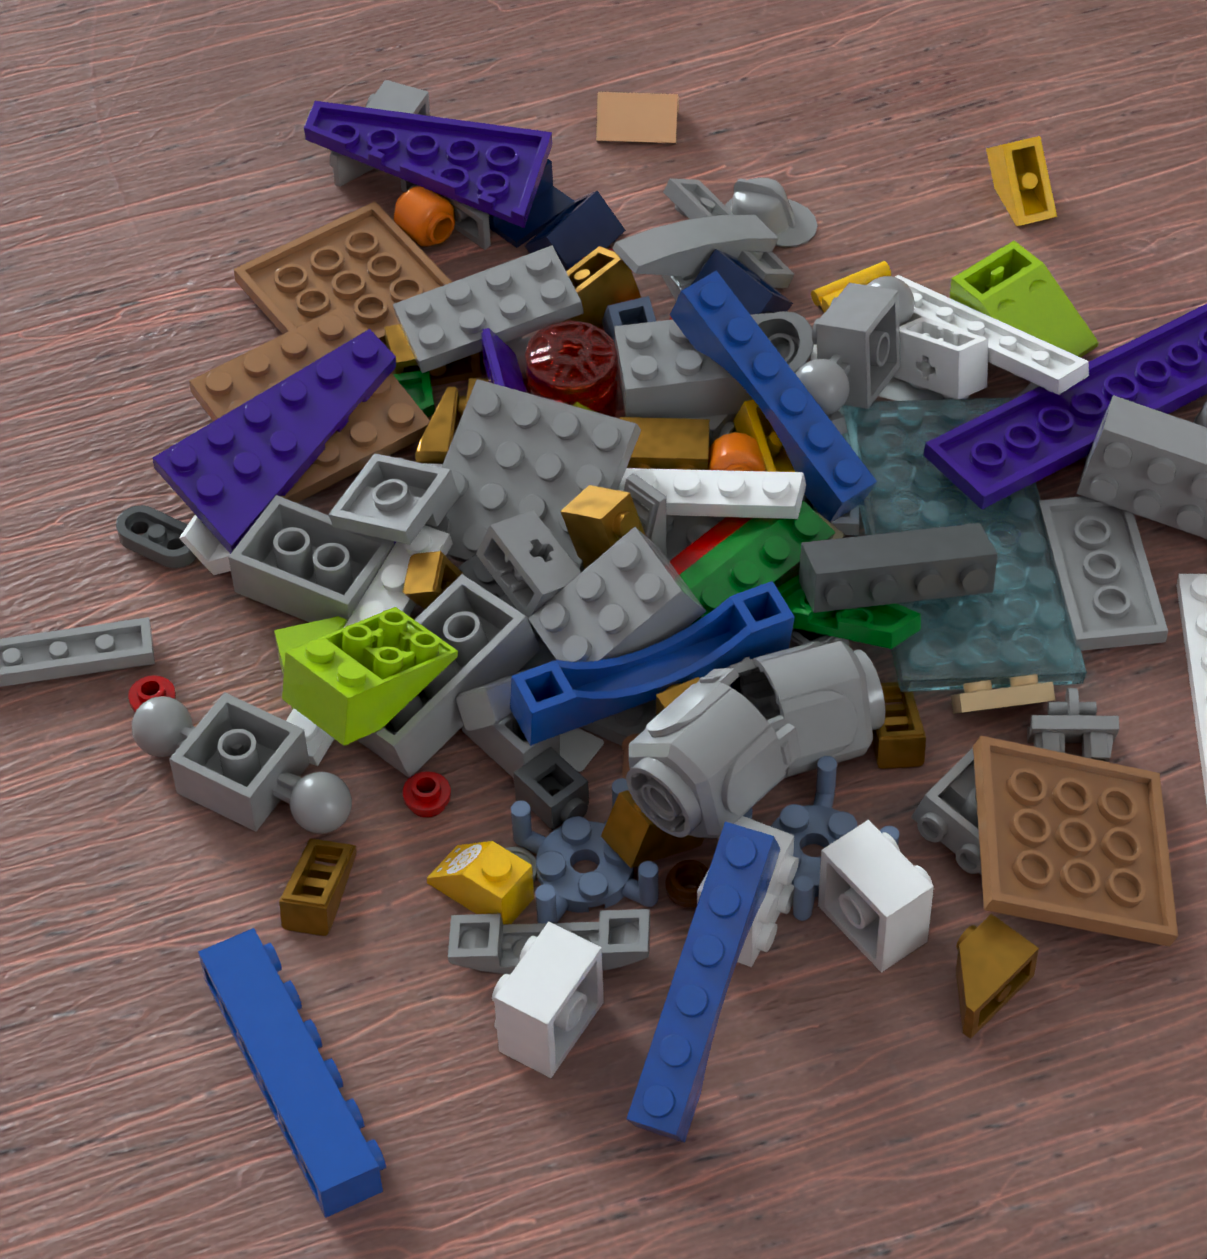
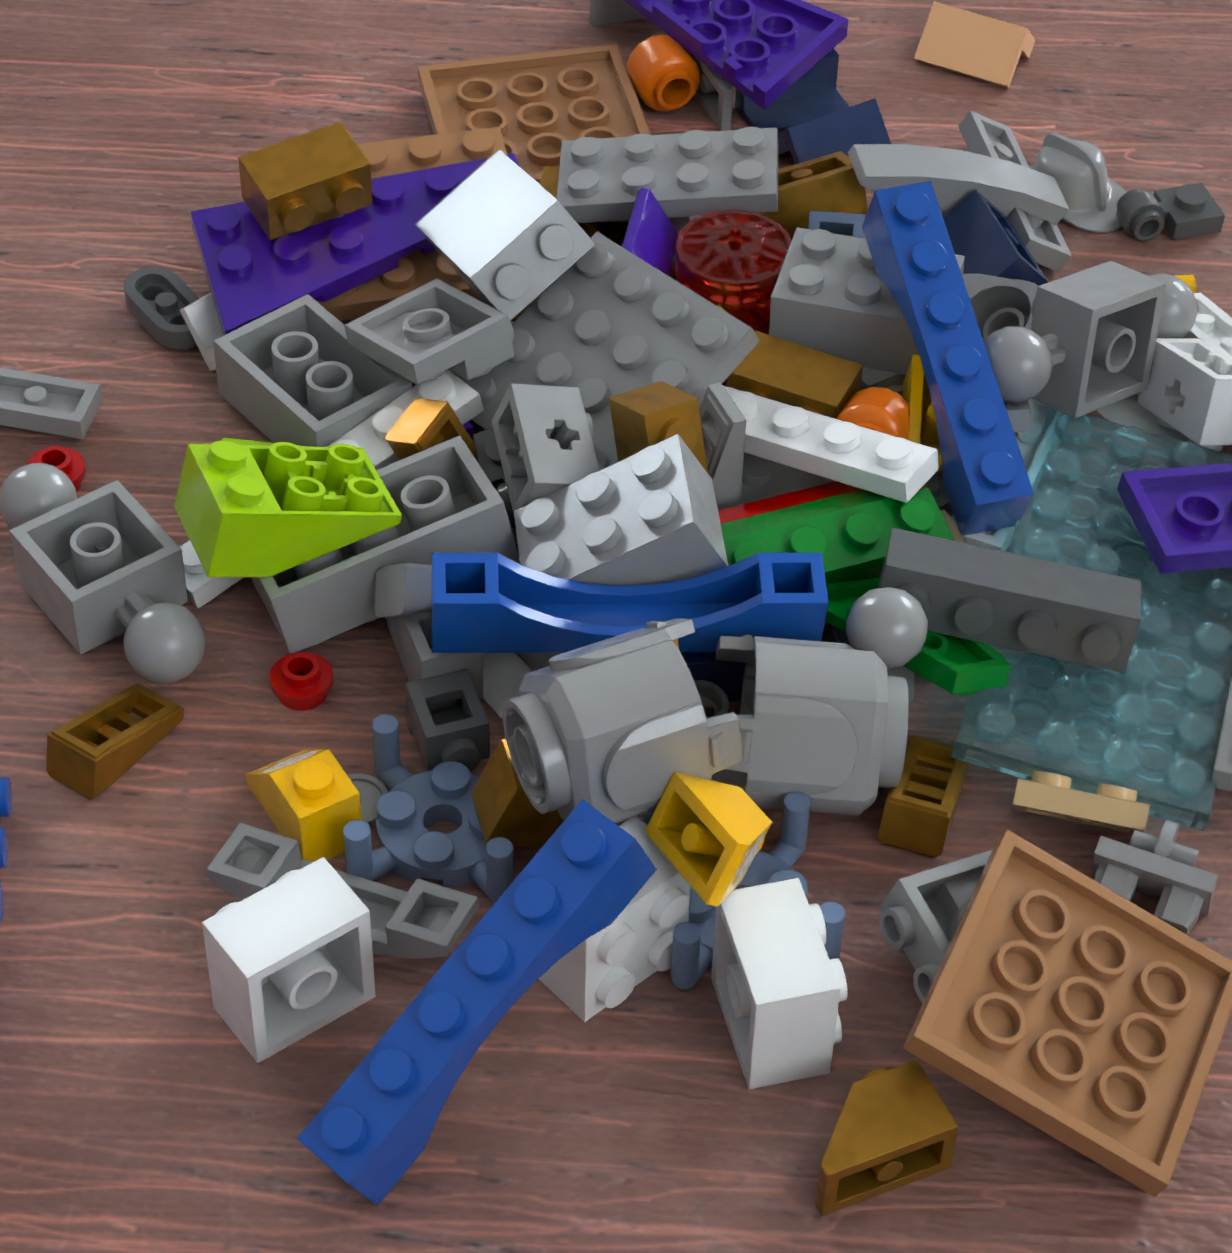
camera: 20 degrees right, 5 degrees down
none -> pearl gold brick [238,121,372,241]
none -> slope [414,149,596,321]
none -> yellow slope [645,771,772,907]
none -> light grey piece [845,587,928,668]
none -> dark grey plate [1116,183,1225,241]

